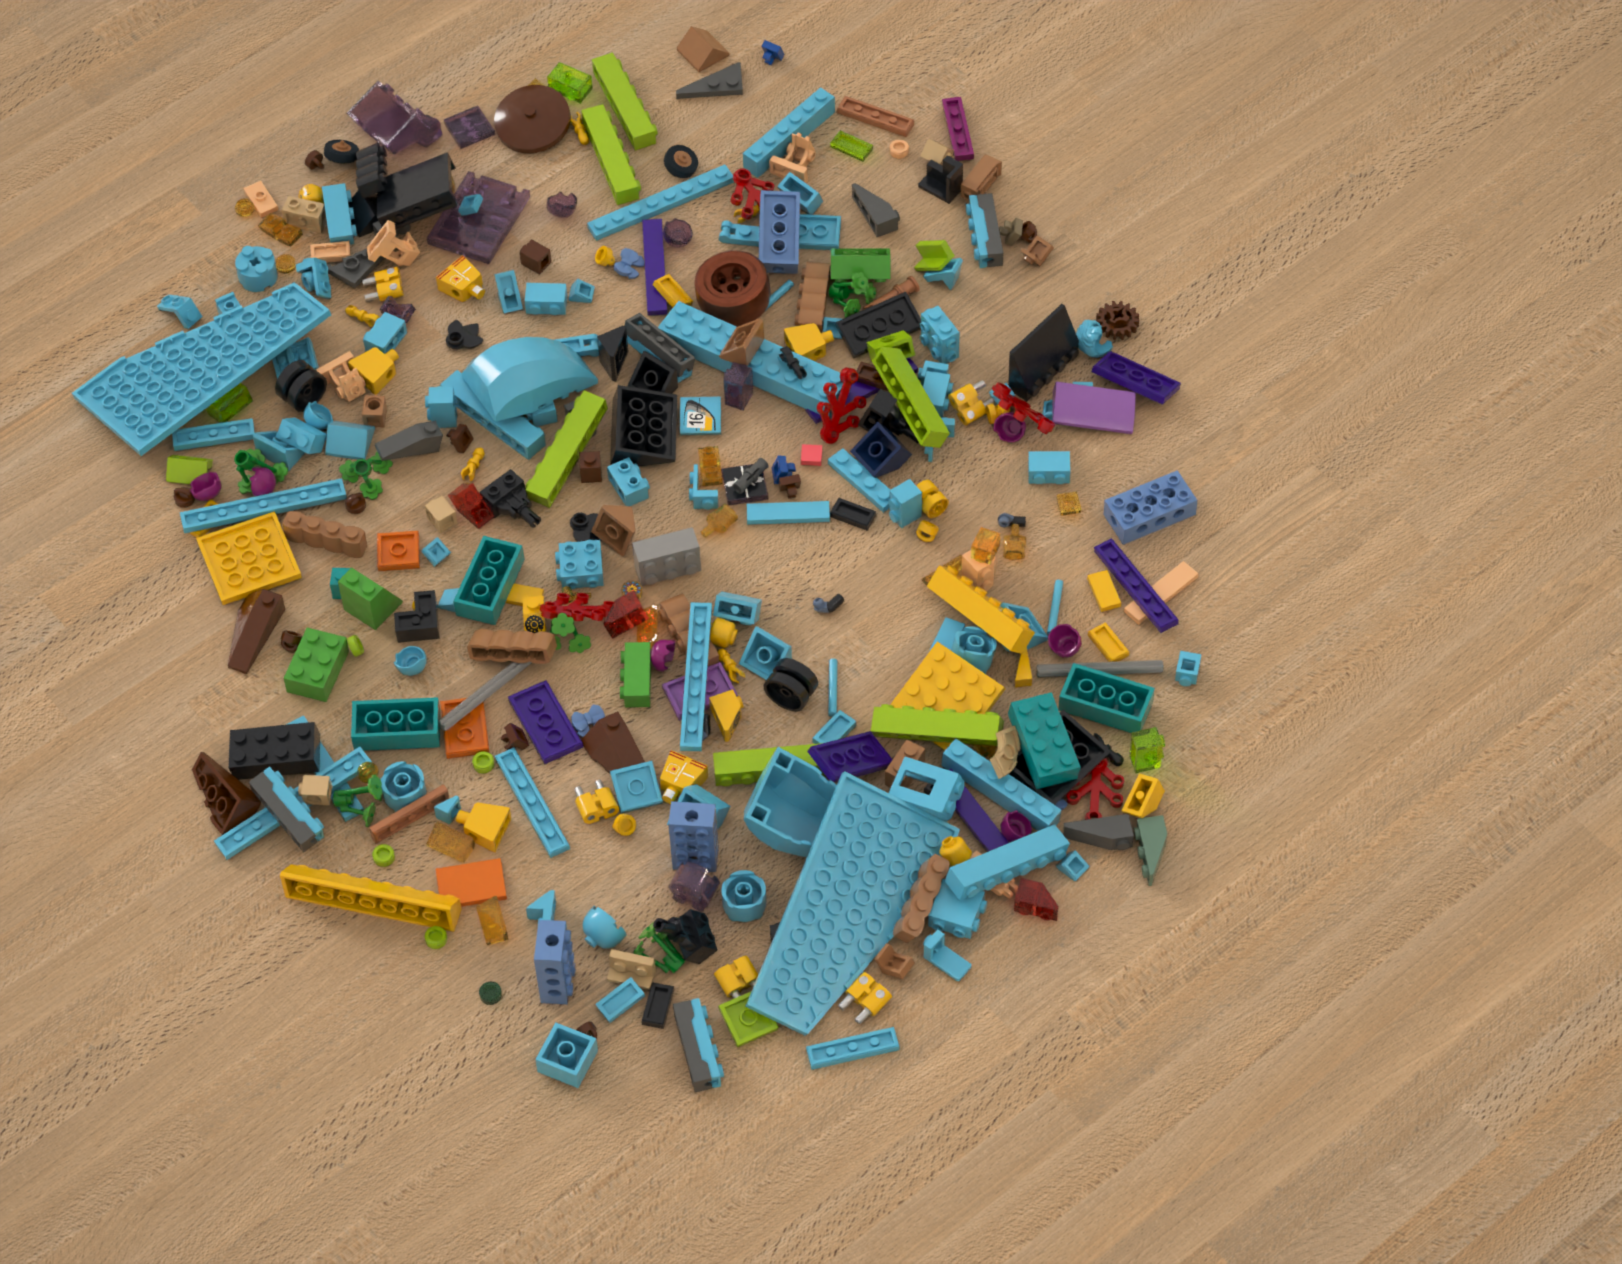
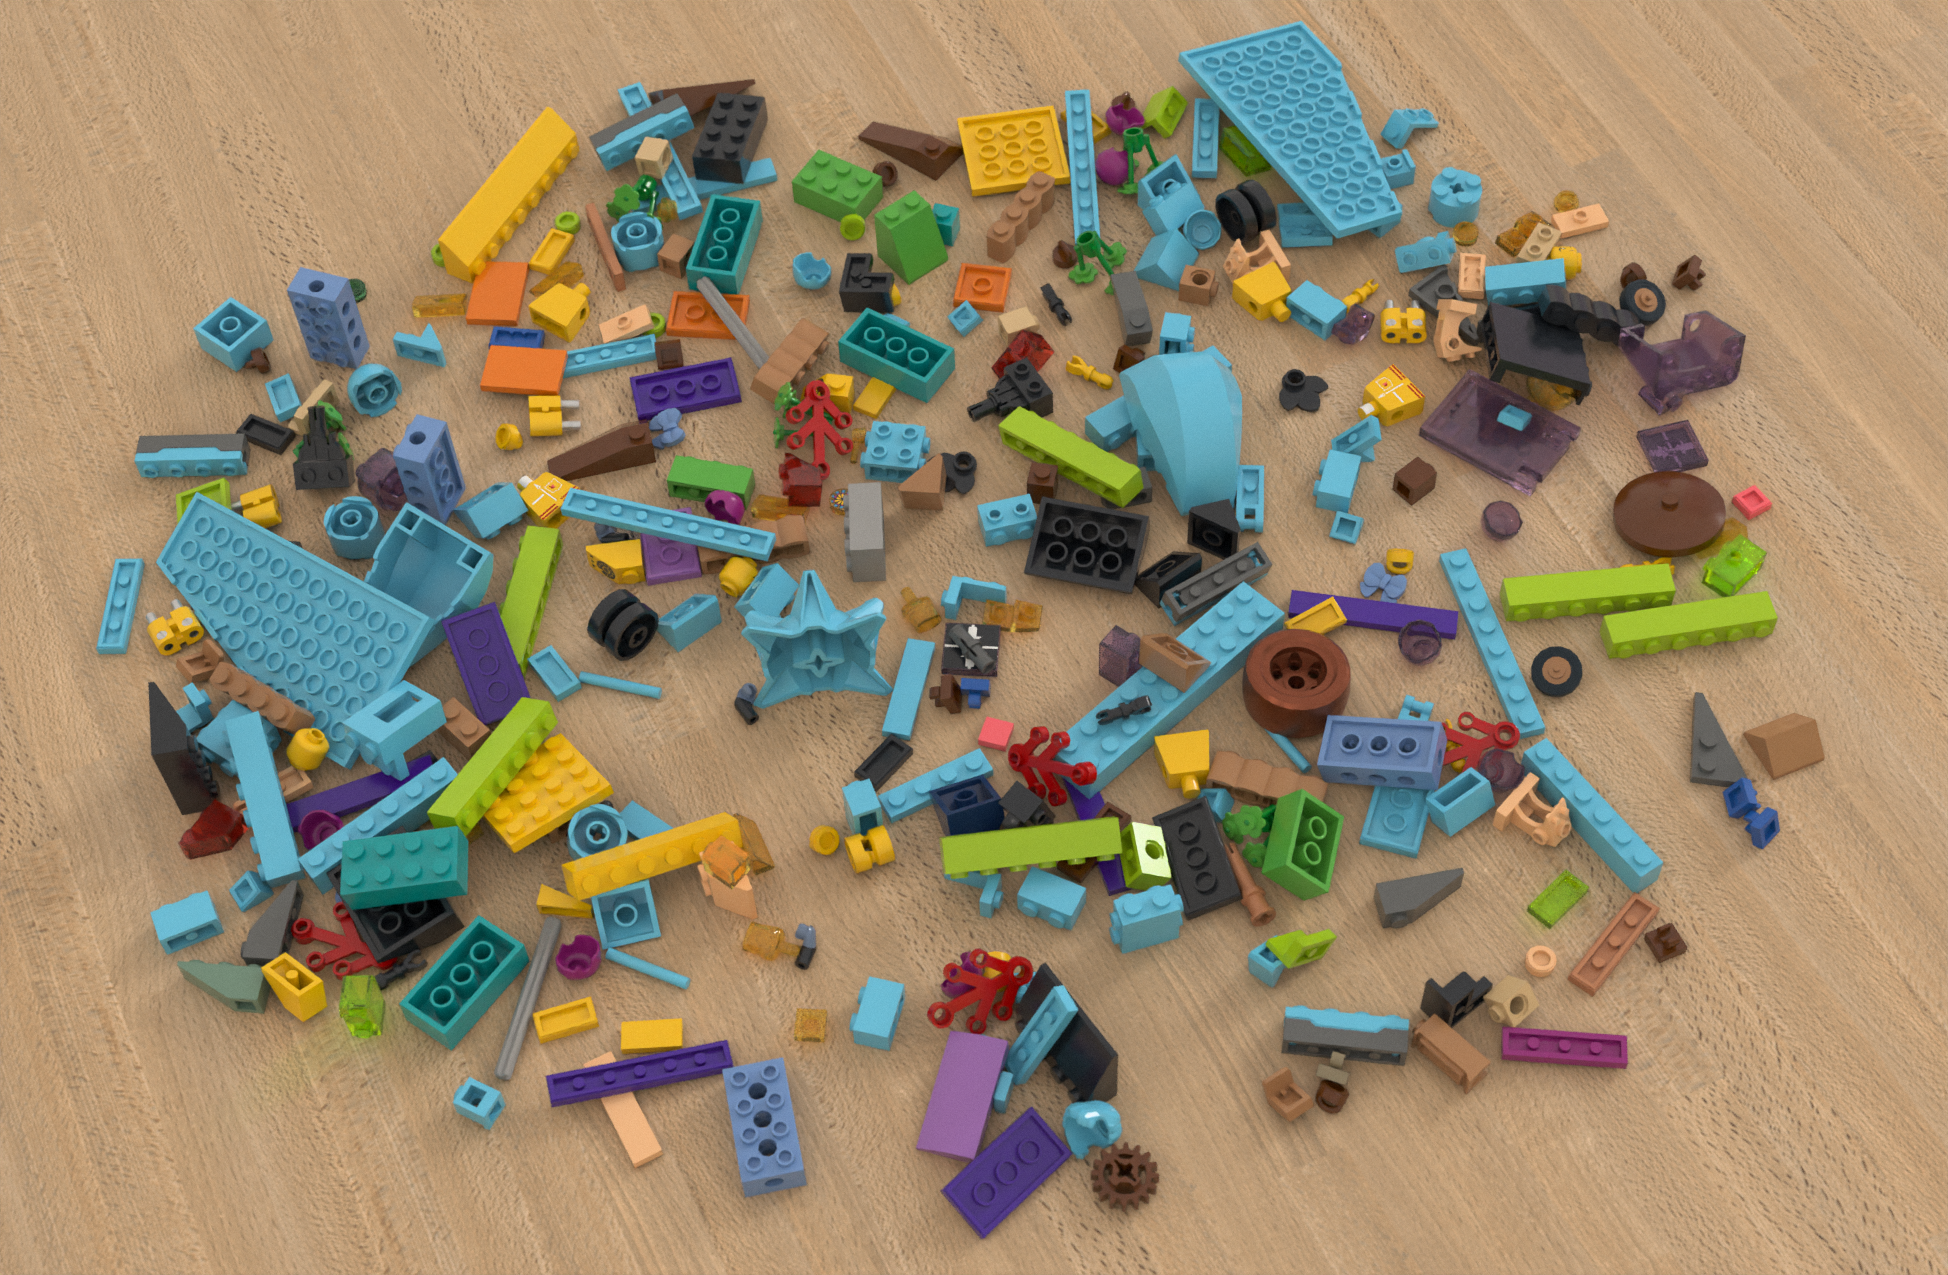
camera: 105 degrees right, 0 degrees up
medium azure slope [434,796,461,824] -> none
medium azure tile [610,761,663,814] -> none
slope [680,396,721,435] -> none
yellow piece [718,649,745,684] -> none
medium azure bracket [918,360,949,386] -> none
yellow piece [948,380,996,426] -> none
tan tile [990,726,1020,779] -> none
none -> black slope [148,682,220,815]
none -> medium azure brick [150,890,224,955]
none -> orange tile [480,345,568,396]
none -> blue plate [488,326,545,349]
none -> yellow tile [528,228,575,276]
none -> light nougat plate [599,304,654,344]
none -> medium nougat brick [657,234,695,279]
none -> medium azure piece [741,570,893,709]
none -> medium azure plate [1005,985,1078,1085]
none -> black piece [1040,283,1072,326]
none -> hair [1478,748,1525,793]
none -> reddish brown tile [1644,923,1687,963]
none -> reddish brown tile [1672,254,1706,290]
none -> blue tile [1723,778,1761,819]
none -> coral tile [1732,485,1772,520]

